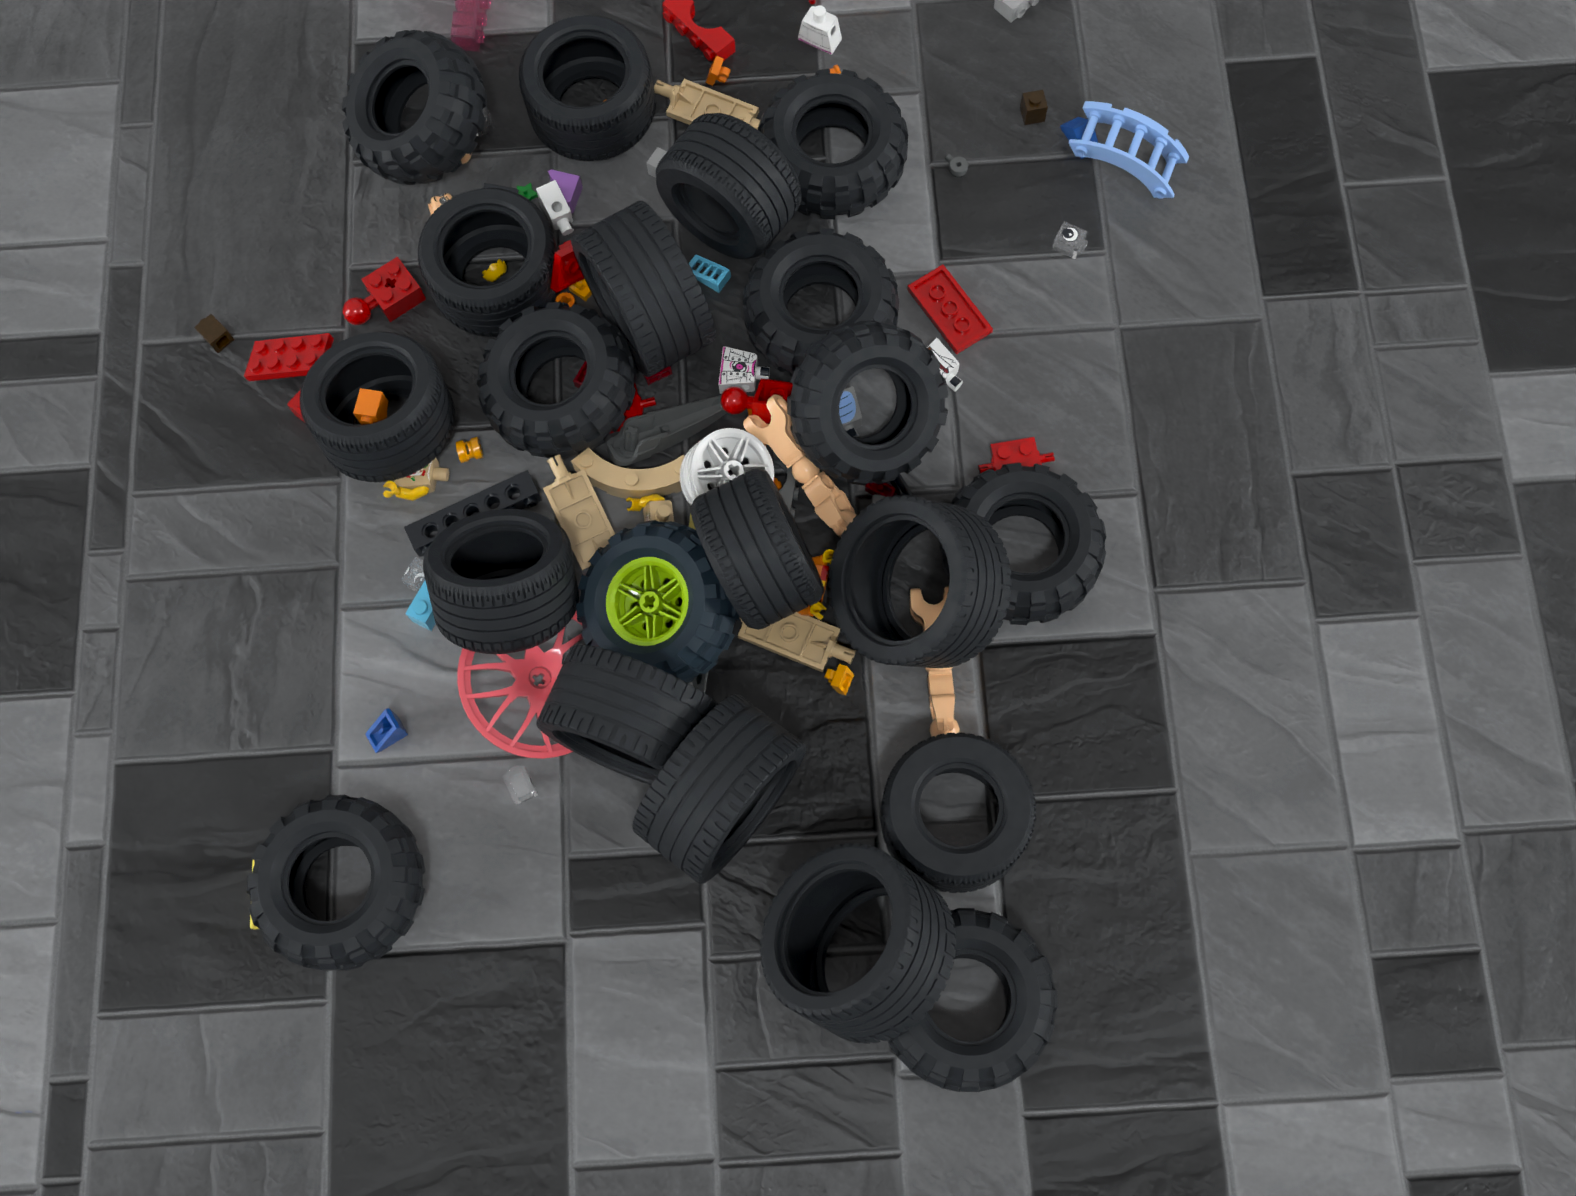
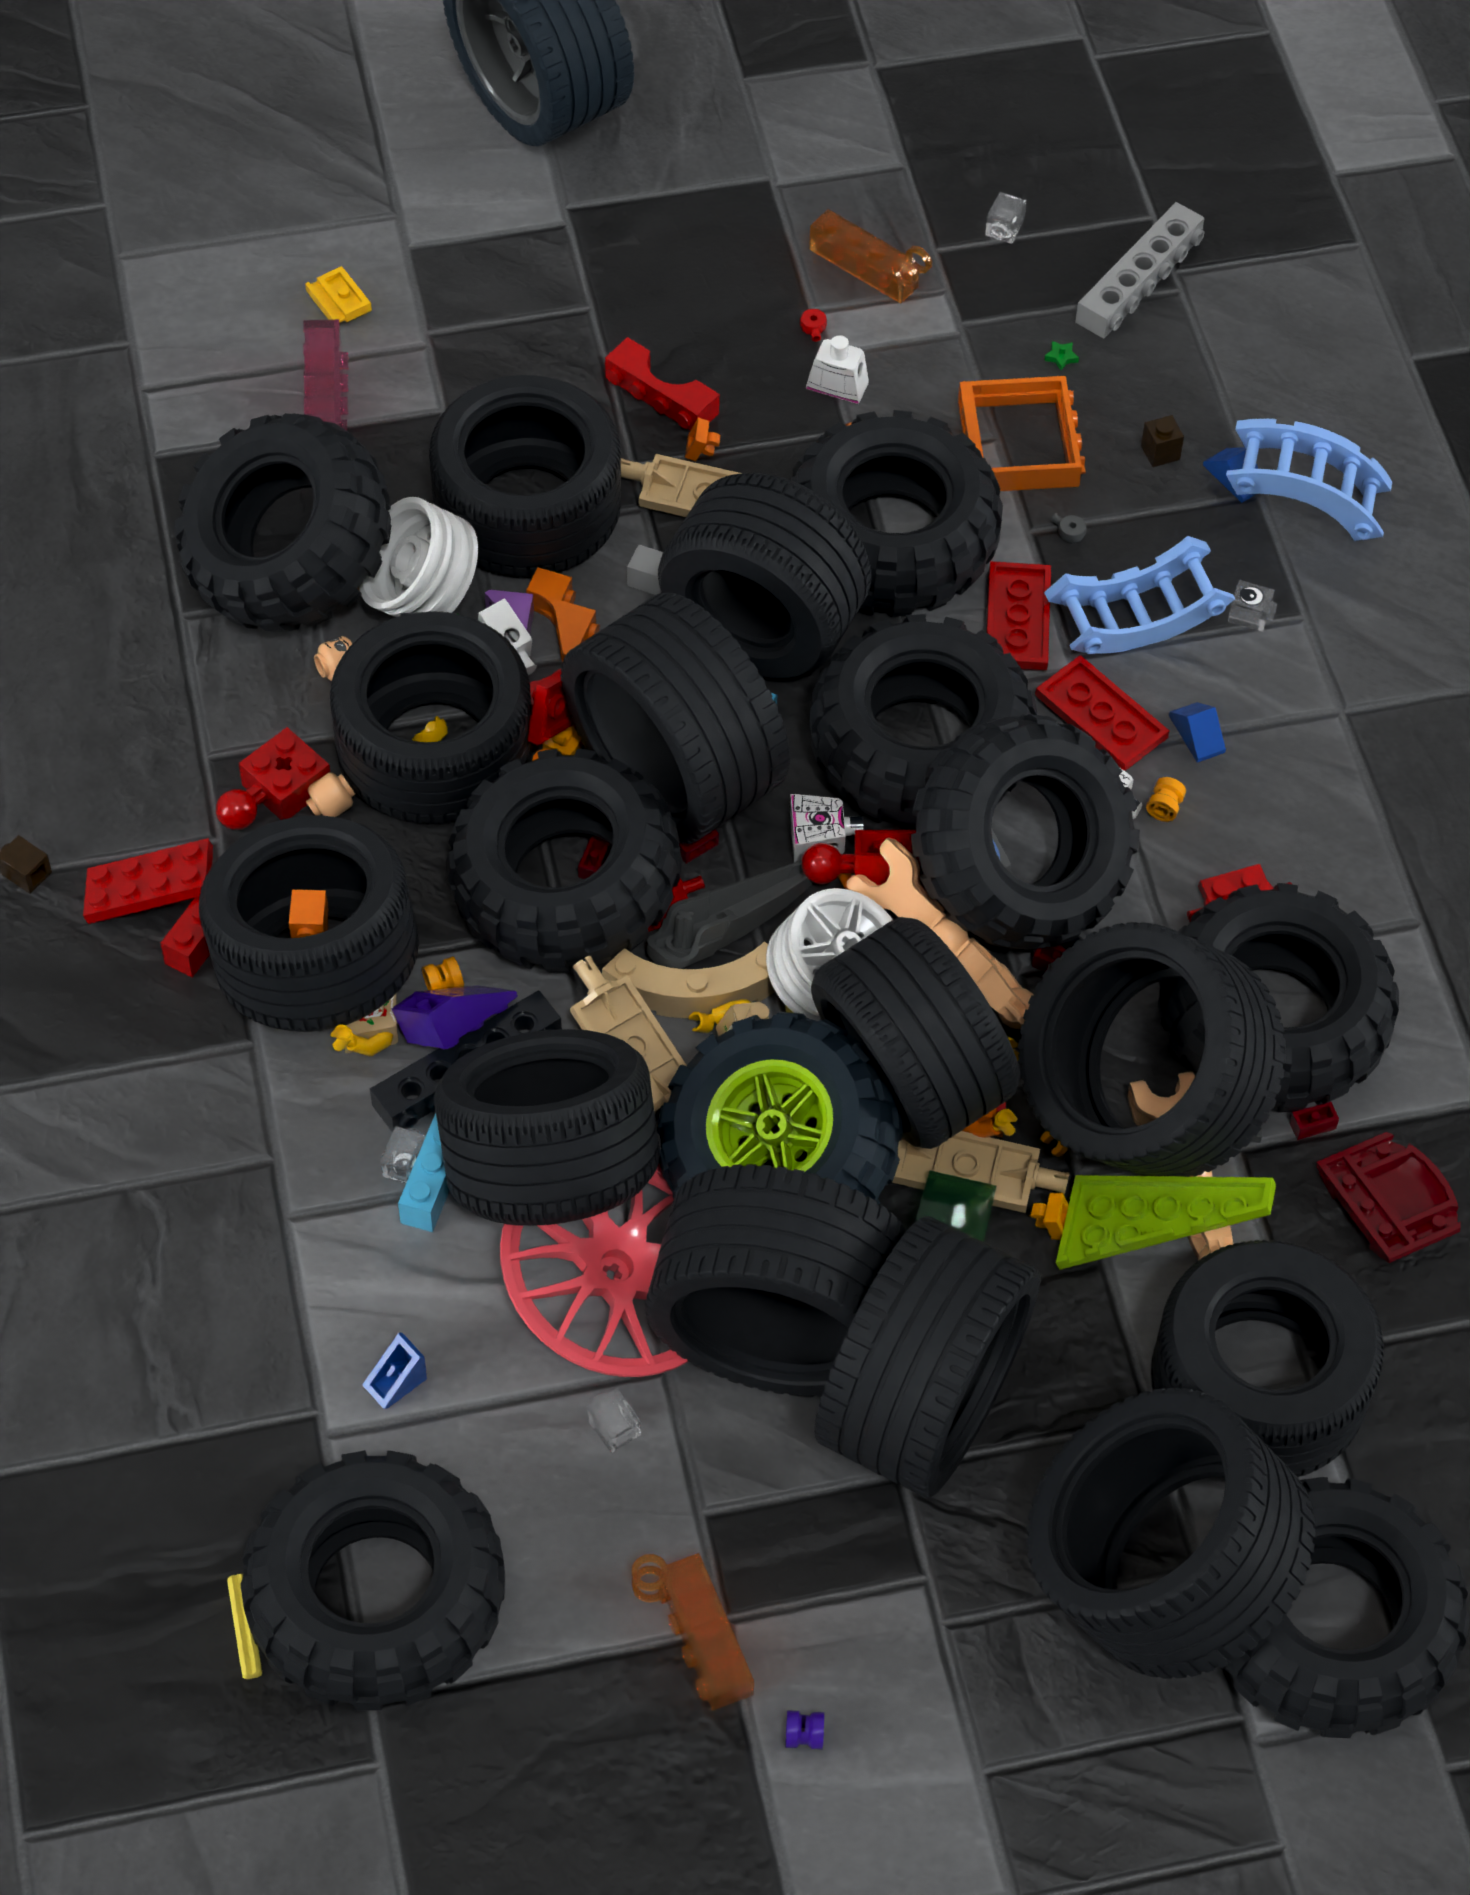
camera: 15 degrees left, 15 degrees down
none -> light nougat head [306,772,356,817]
none -> white wheel [359,497,478,617]
none -> dark purple slope [391,985,518,1050]
none -> orange arch [526,567,600,663]
none -> clear orange hinge [632,1553,754,1711]
none -> dark purple wheel [785,1710,825,1750]
none -> clear green slope [916,1170,997,1242]
none -> orange window [958,376,1086,491]
none -> red plate [986,561,1051,670]
none -> green piece [1044,341,1079,370]
none -> light blue fence [1044,536,1235,654]
none -> lime wing [1056,1175,1276,1270]
none -> light orange wheel [1146,777,1187,822]
none -> blue slope [1169,702,1226,763]
none -> dark red piece [1289,1101,1339,1140]
none -> dark red slope [1316,1132,1461,1263]

